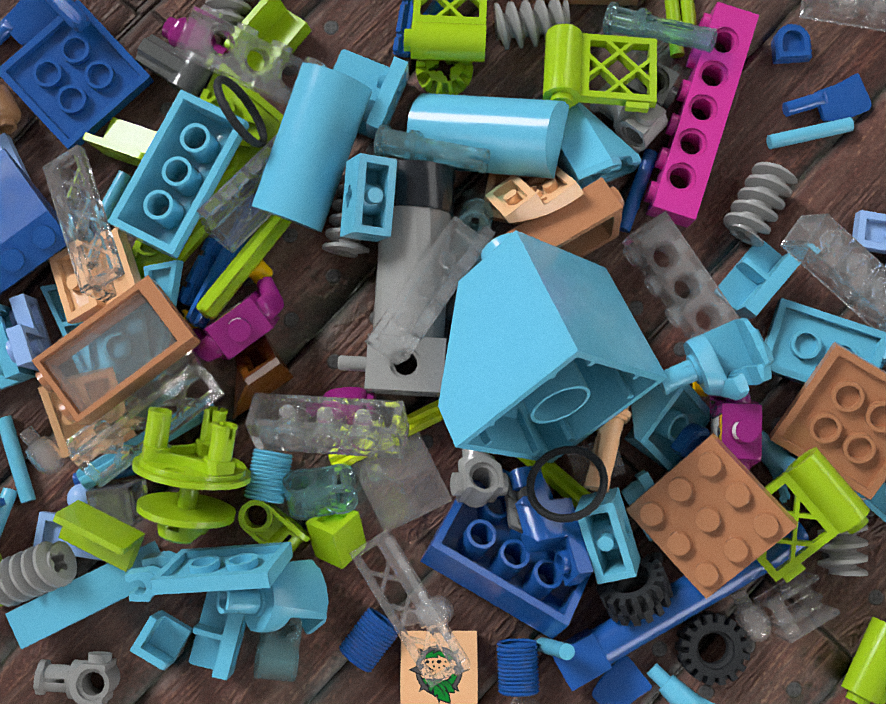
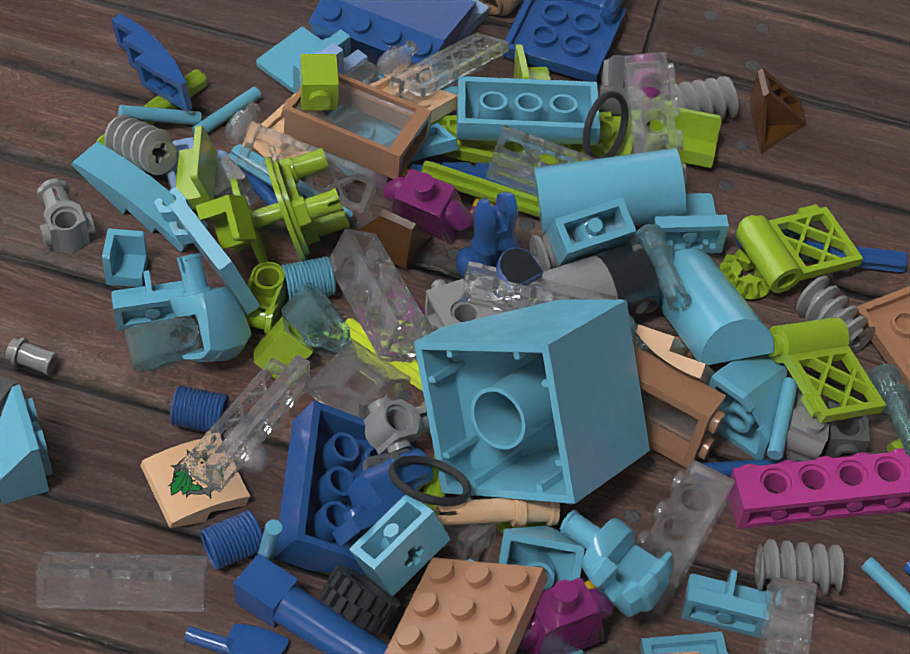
camera: 65 degrees right, 30 degrees down
none -> lime panel [196,195,257,249]
none -> lime brick [300,54,339,111]
none -> clear piece [345,60,379,85]
none -> clear cylinder [377,40,418,79]
none -> blue piece [456,192,520,283]
none -> black tile [496,247,544,294]
none -> medium azure piece [767,377,798,460]

